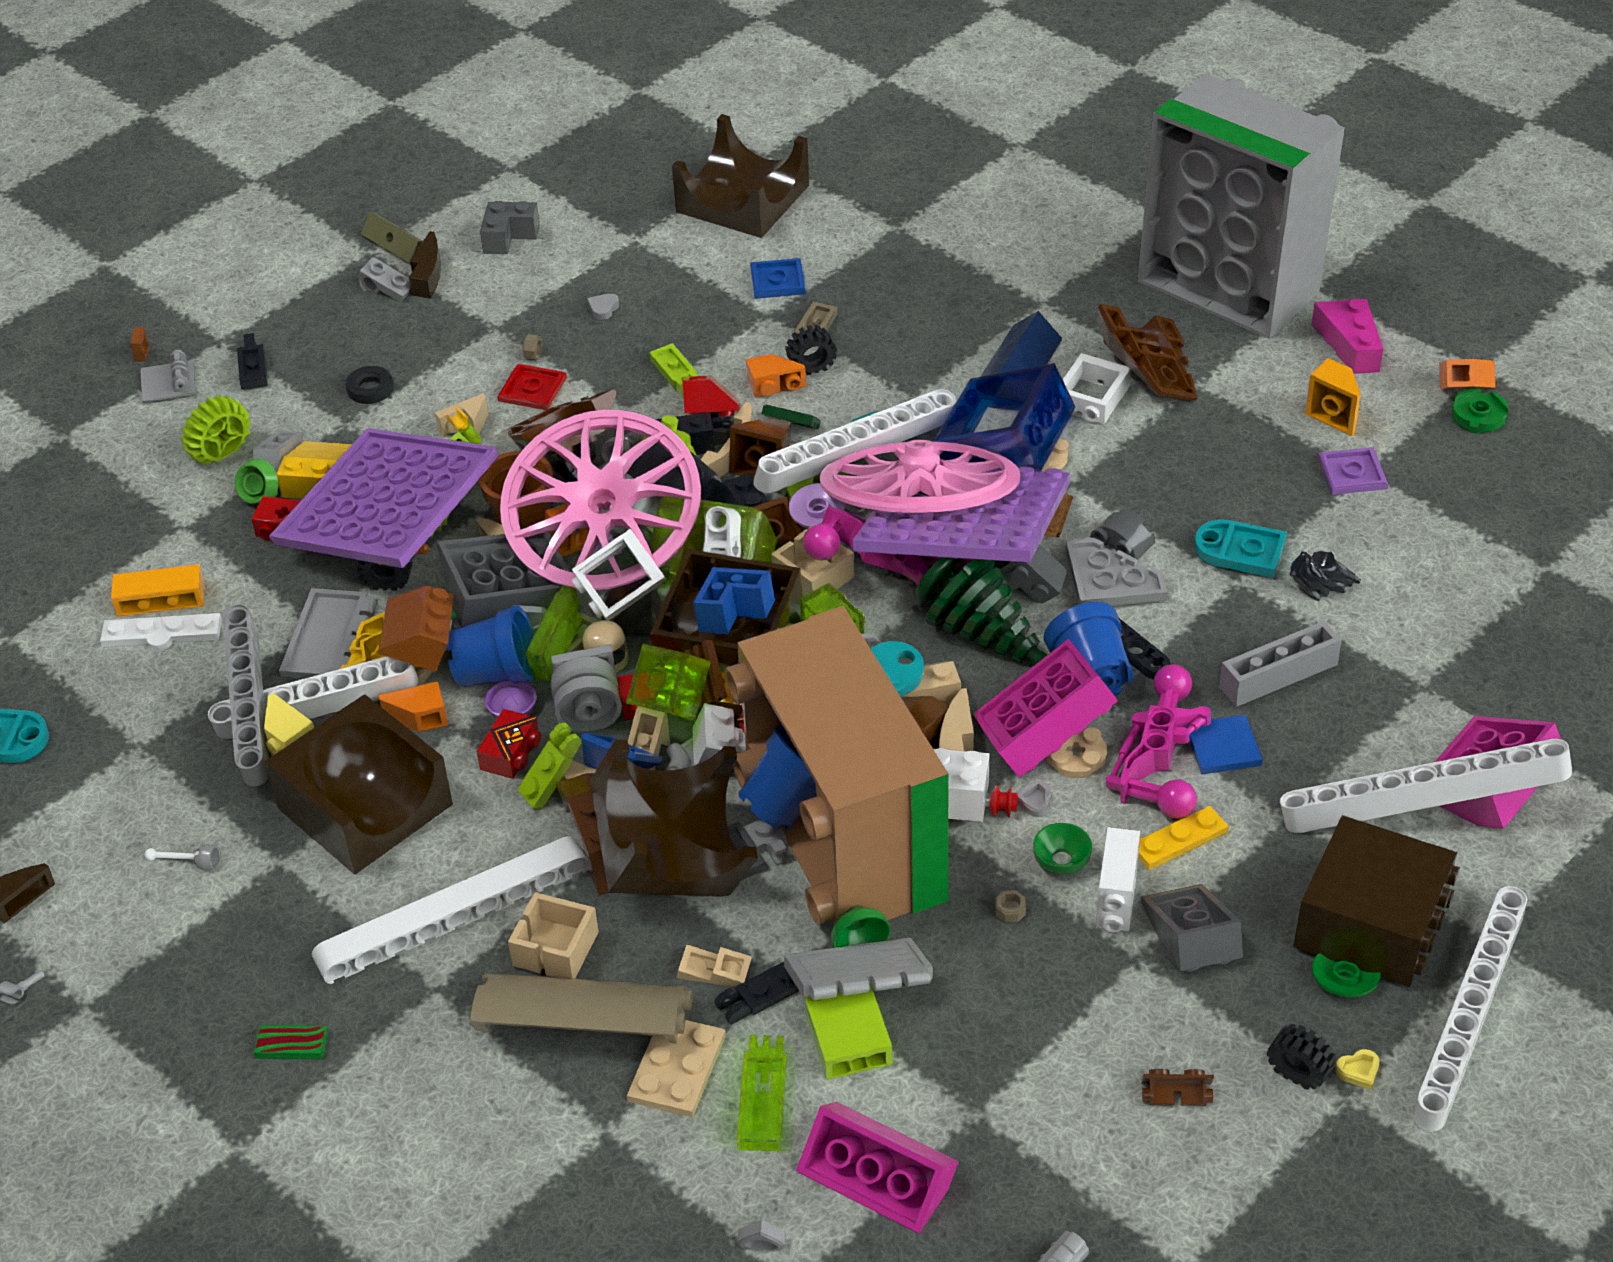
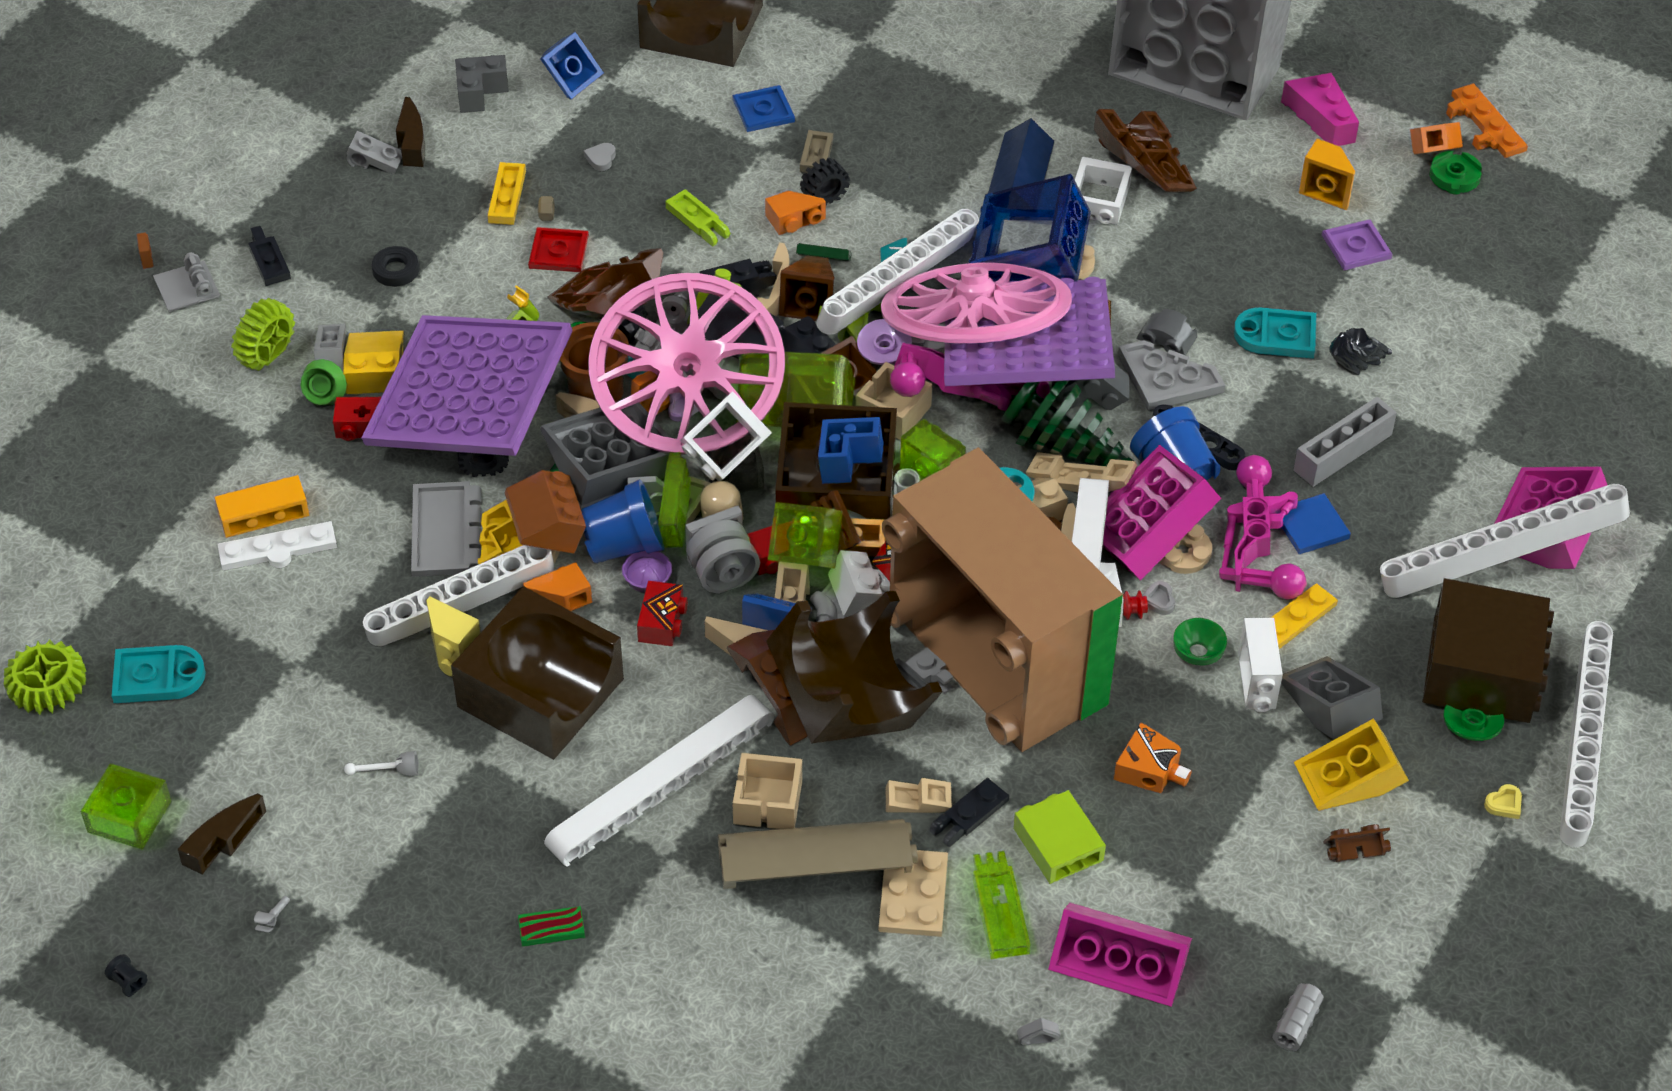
camera: 15 degrees left, 5 degrees up
light grey beam [223,604,269,786] -> none
olive tile [361,212,423,263] -> none
tan slope [435,393,489,437] -> none
lime hinge [517,722,582,809] -> none
red slope [682,375,740,416] -> none
white piece [703,506,741,557] -> none
blue piece [739,725,817,830] -> none
light grey hinge [784,937,933,1000] -> none
green piece [831,906,891,948] -> none
dark tan tile [995,890,1026,923] -> none
black tyre [1267,1024,1336,1090] -> none
none -> yellow plate [488,162,526,225]
none -> blue slope [540,32,604,99]
none -> tan slope [1026,452,1137,492]
none -> white beam [1072,478,1109,570]
none -> orange torso [1114,723,1192,793]
none -> yellow slope [1294,718,1409,811]
none -> orange hinge [1446,83,1528,158]

